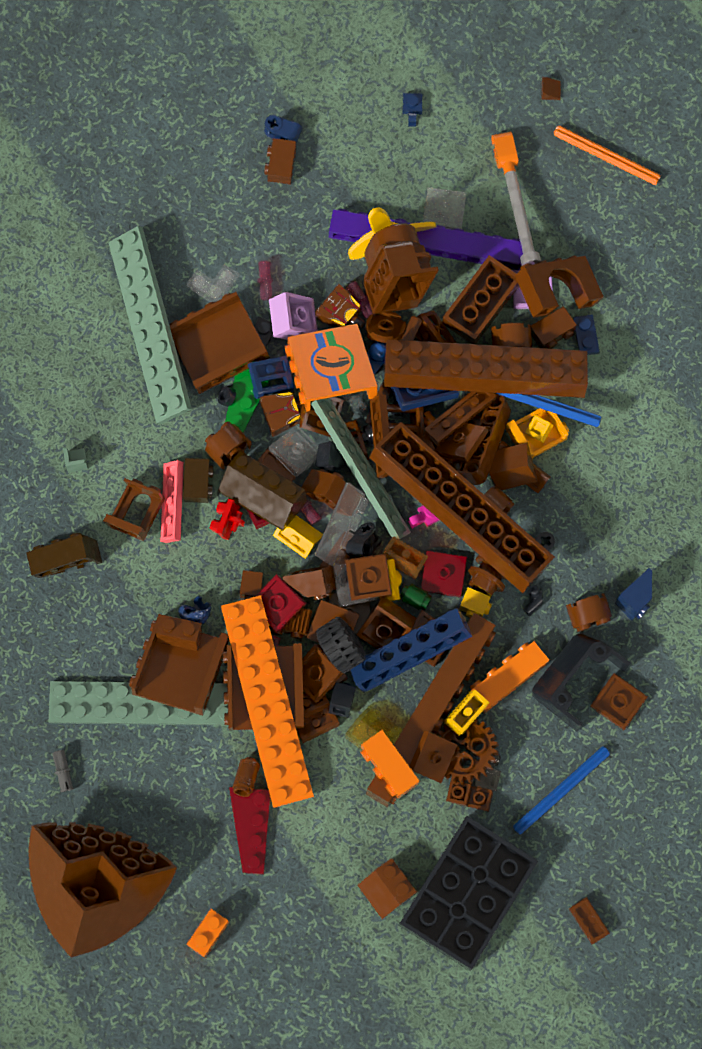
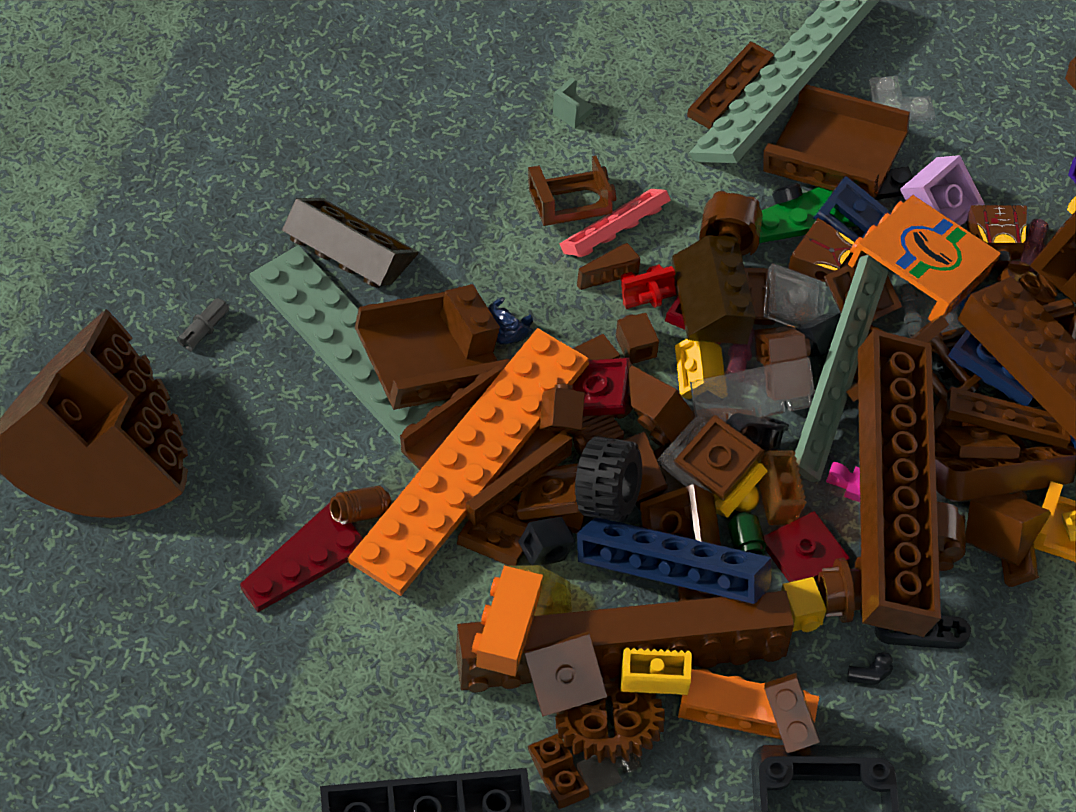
camera: 50 degrees right, 20 degrees down
dark brown wedge [26,533,102,578] -> none
dark brown brick [183,458,214,503] -> none
orange brick [187,909,229,958] -> none
clear pink axle [257,261,273,301] -> none
reddish brown slope [357,858,417,919] -> none
reddish brown brick [566,593,612,632] -> none
dark blue slope [615,568,652,621] -> none
none -> slope [282,198,419,288]
none -> reddish brown brick [540,384,585,434]
none -> reddish brown slope [577,243,641,290]
none -> reddish brown brick [616,312,659,364]
none -> reddish brown plate [687,41,774,129]
none -> reddish brown brick [764,672,820,753]

